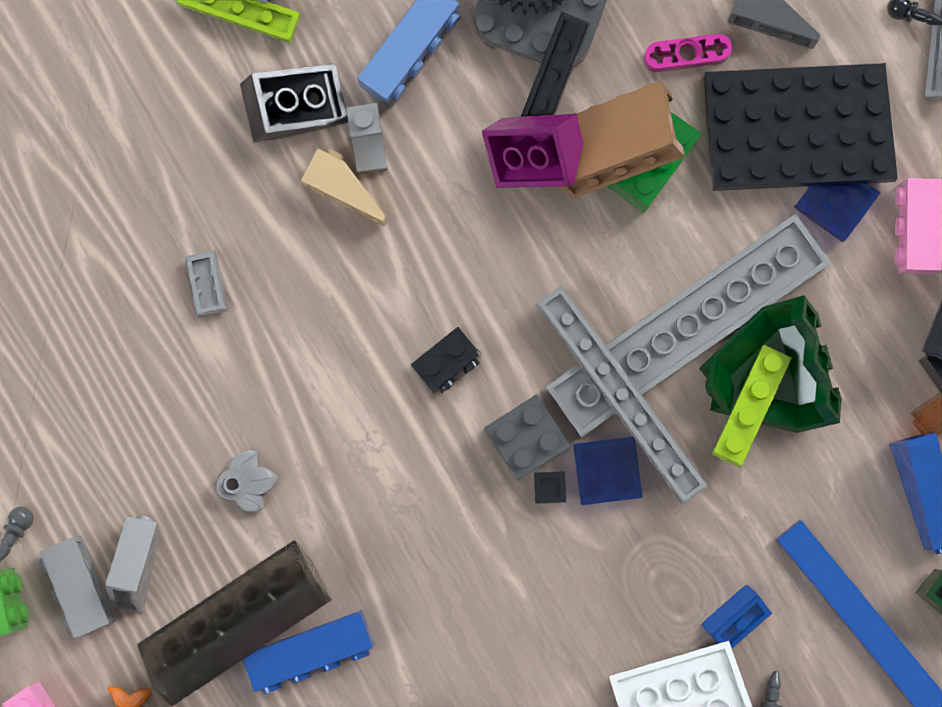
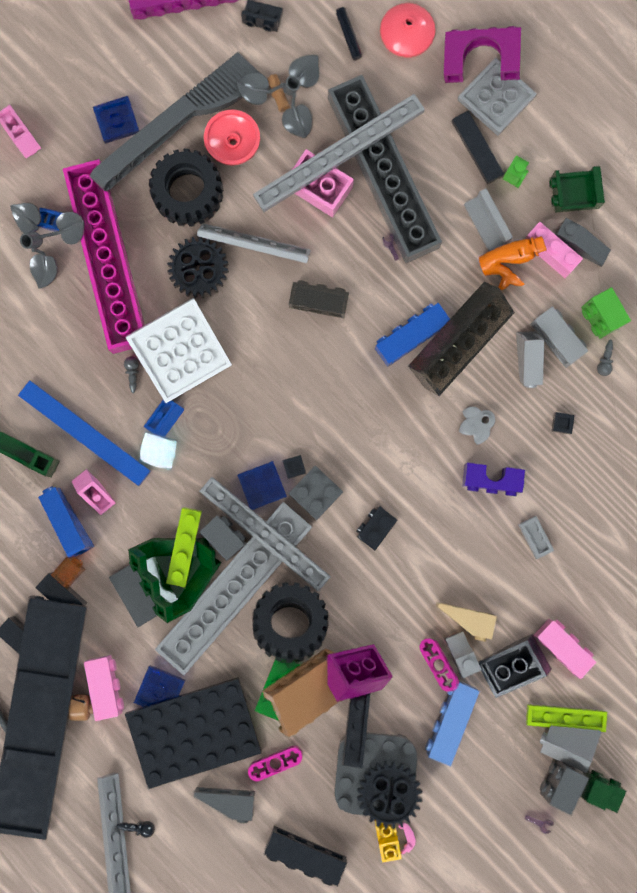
camera: 165 degrees right, 0 degrees up
none -> bright pink slope [72,469,115,515]
none -> dark grey tile [109,565,157,627]
none -> clear light blue piece [139,432,178,470]
none -> dark grey brick [200,515,247,561]
none -> black tyre [252,582,329,663]
none -> dark pink beam [420,638,459,692]
none -> dark purple arch [462,463,525,497]
none -> bright pink brick [533,619,597,679]
none -> black plate [551,412,575,435]

